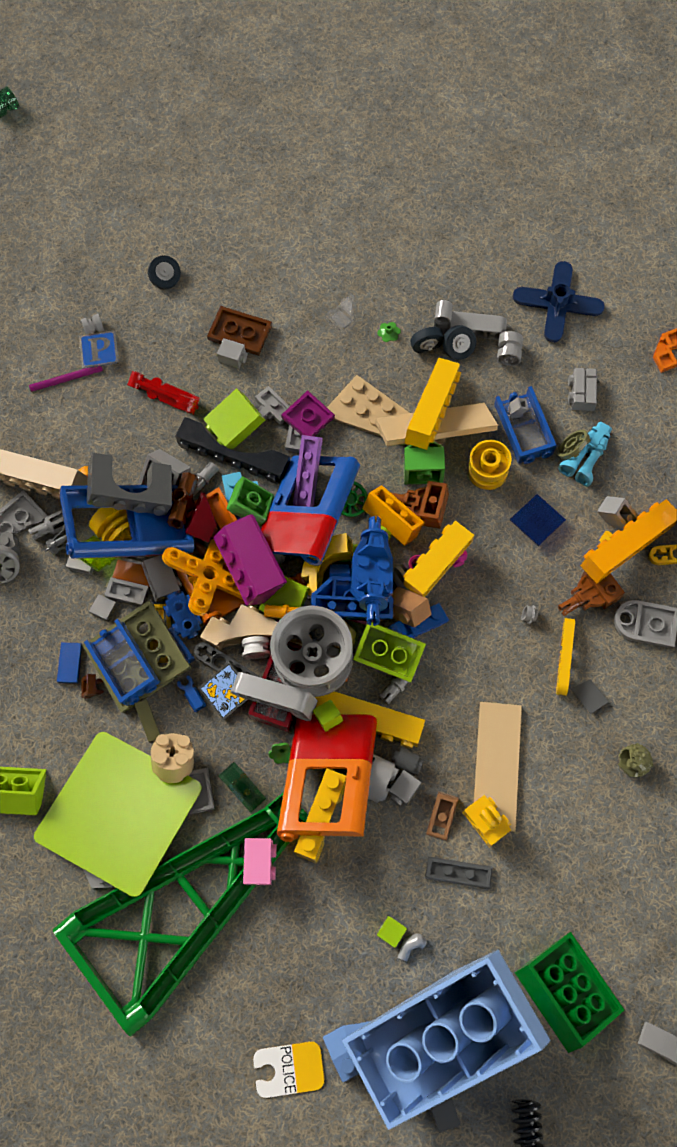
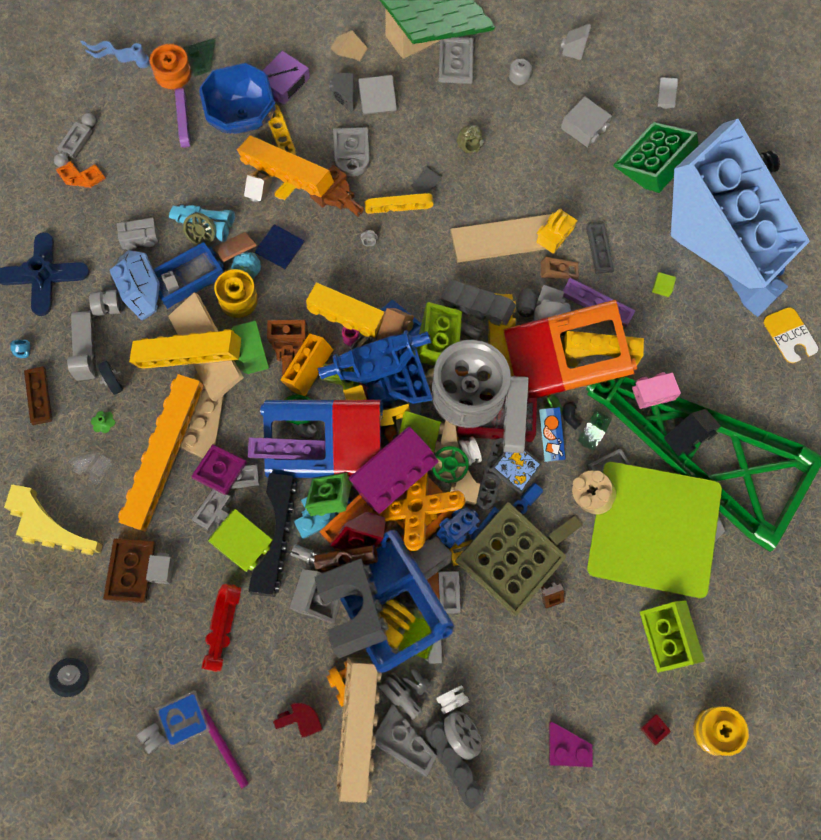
camera: 115 degrees left, 0 degrees up
blue tile [57,642,82,684] -> none
door [84,619,161,705] -> none
light grey tile [89,594,117,621] -> none
light orange pin [264,604,300,618] -> none
lime piece [313,700,343,732] -> none
light grey arm [397,934,427,962] -> none
black wheel [442,325,476,360] -> none
none -> light yellow arch [4,485,103,555]
none -> dark azure tile [10,339,31,358]
none -> reddish brown plate [24,366,52,425]
none -> medium blue wedge [109,250,160,320]
none -> light orange brick [118,374,204,532]
none -> nougat piece [213,232,256,262]
none -> medium azure piece [231,252,261,279]
none -> dark red brick [273,703,323,738]
none -> green wheel [432,446,469,483]
none -> white wheel [436,686,469,714]
none -> dark grey brick [440,280,516,326]
none -> sticker [539,407,565,462]
none -> light grey brick [561,97,612,148]
none -> medium lavender plate [563,278,635,328]
none -> black arm [563,402,582,430]
none -> black brick [664,409,721,456]

